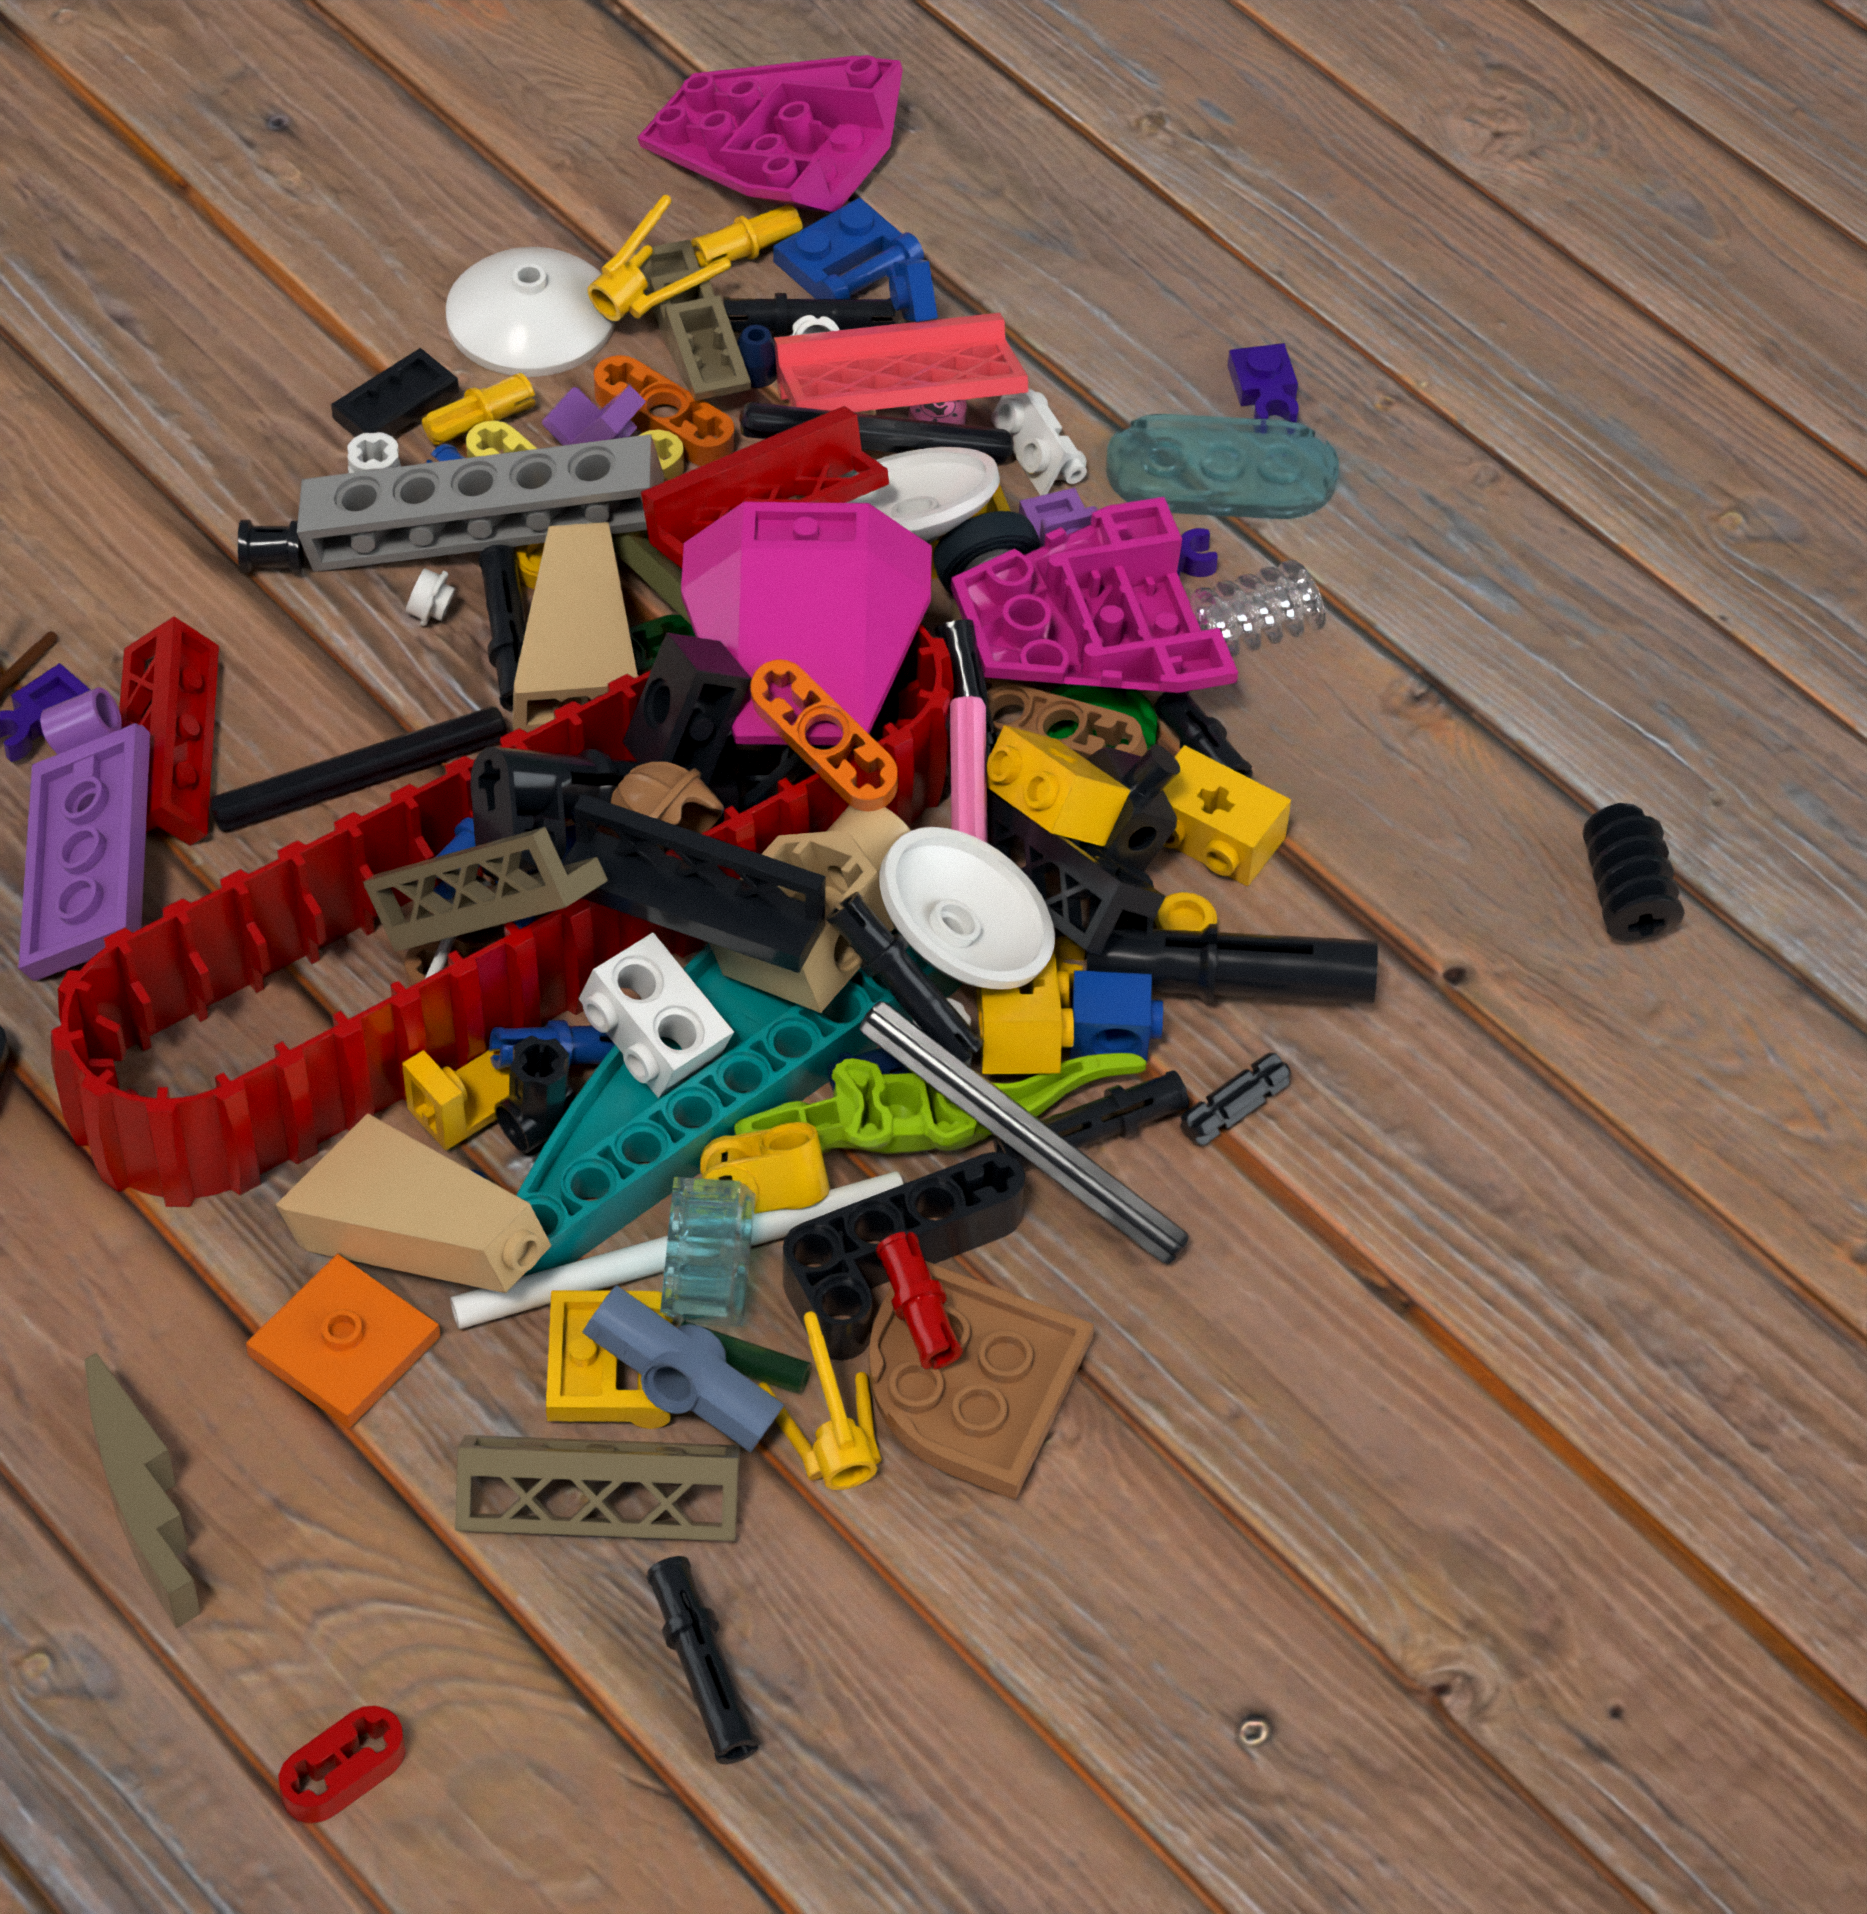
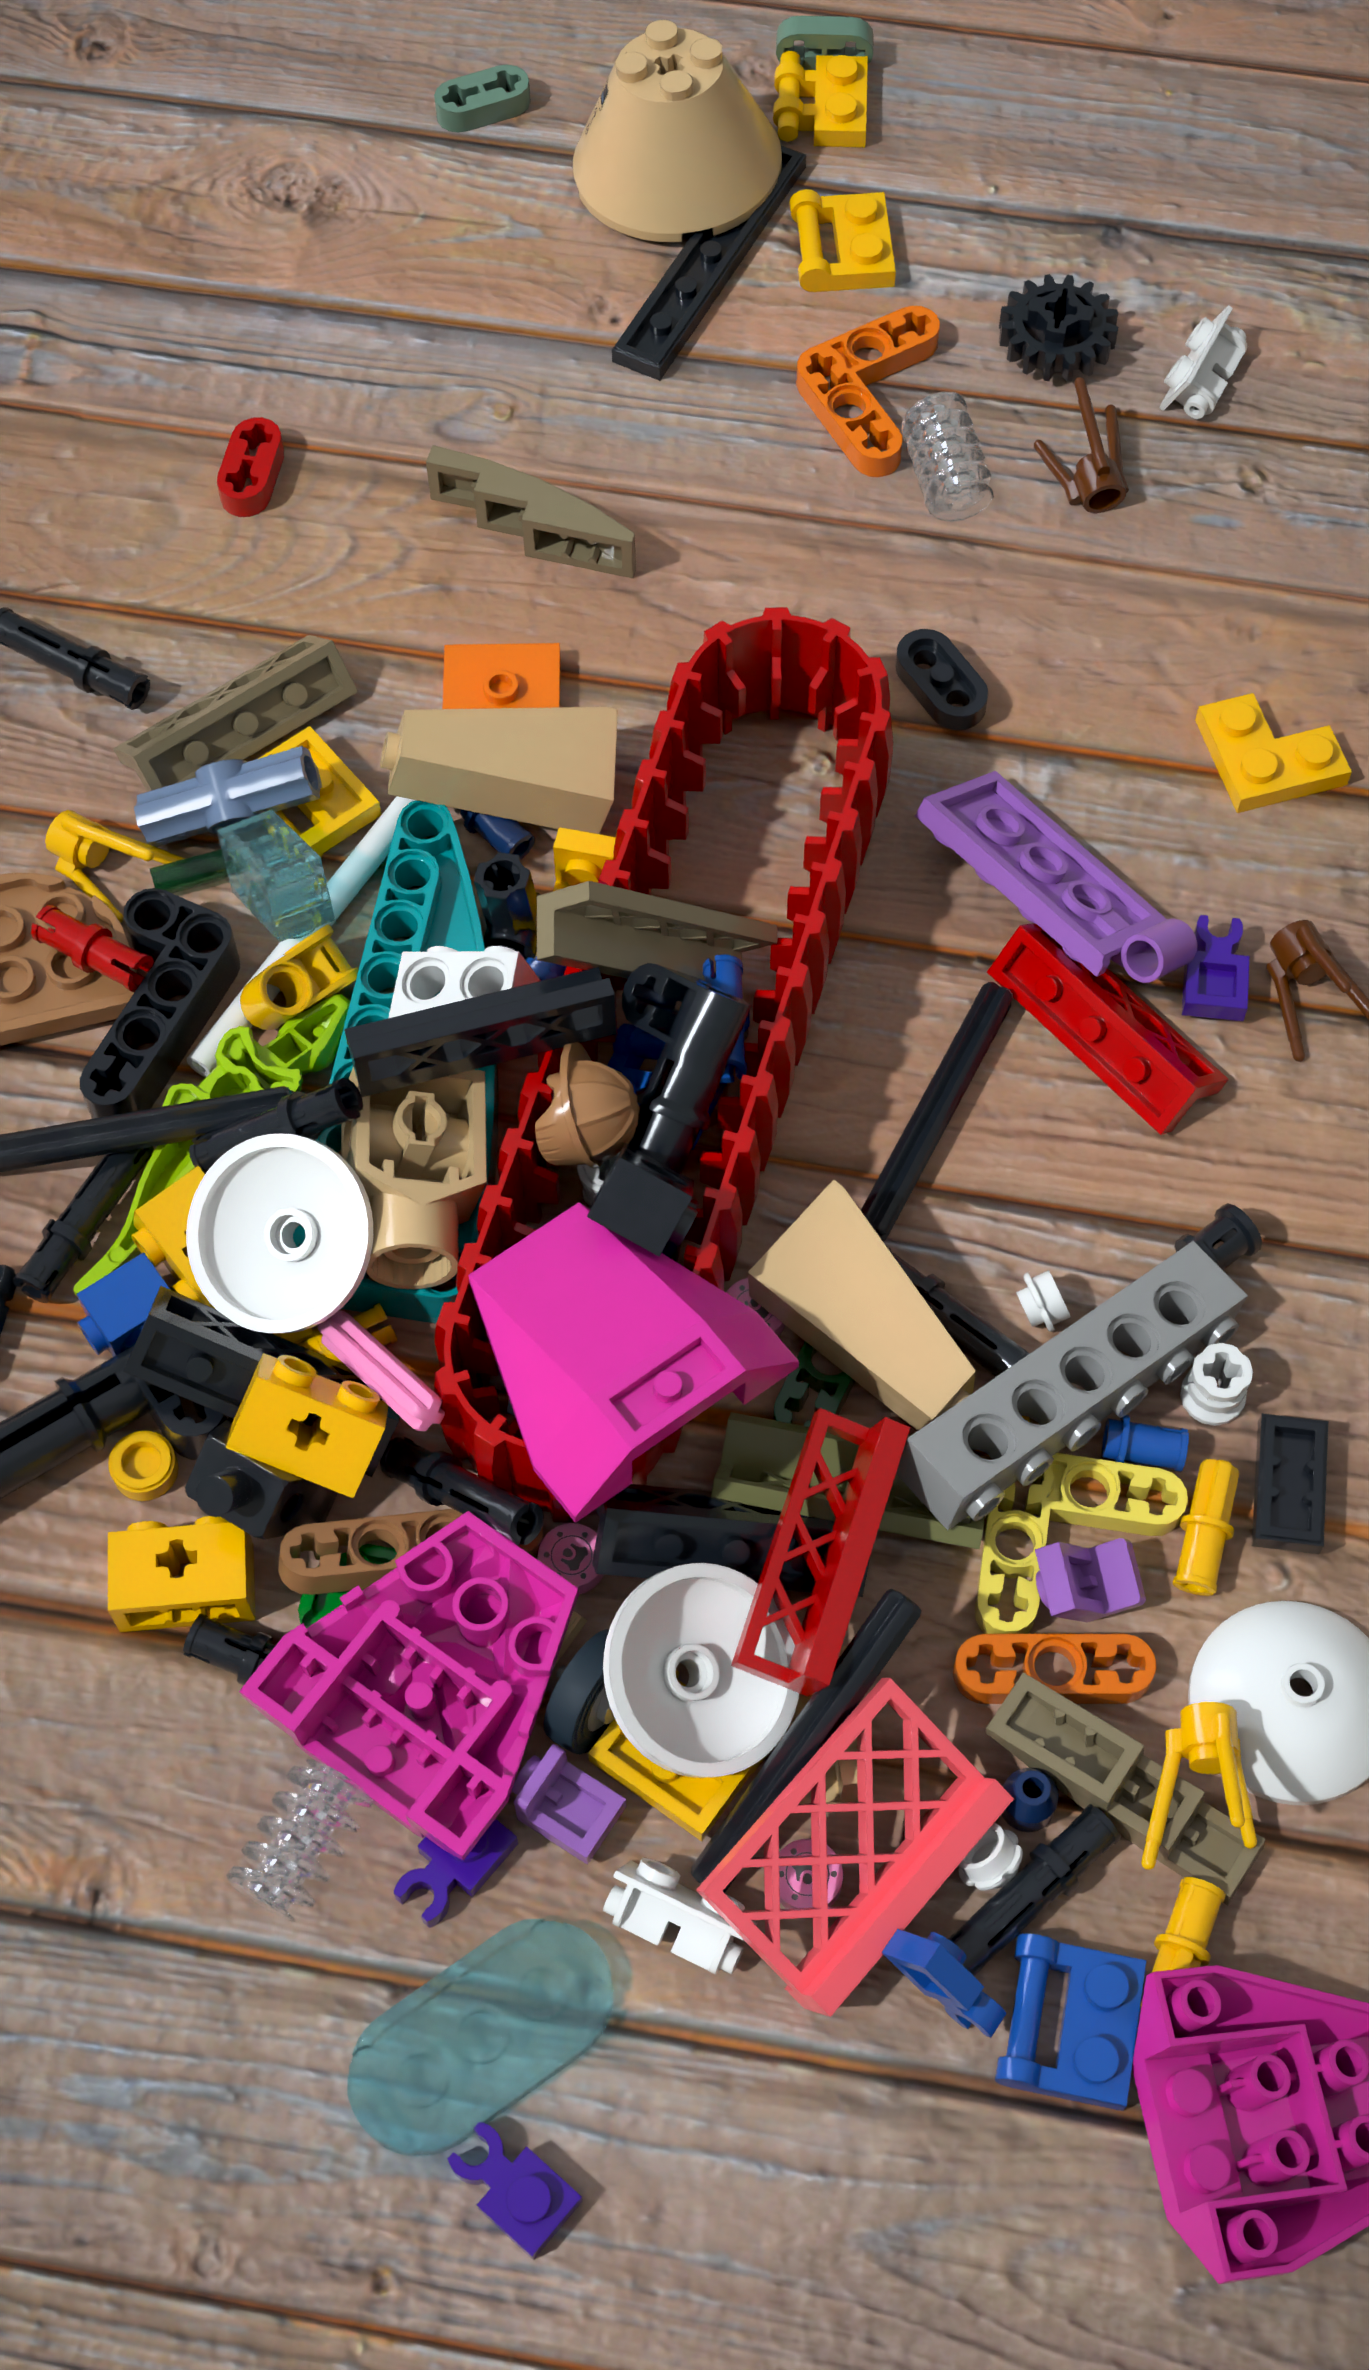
camera: 145 degrees right, 10 degrees up
orange beam [751,659,898,811] -> none

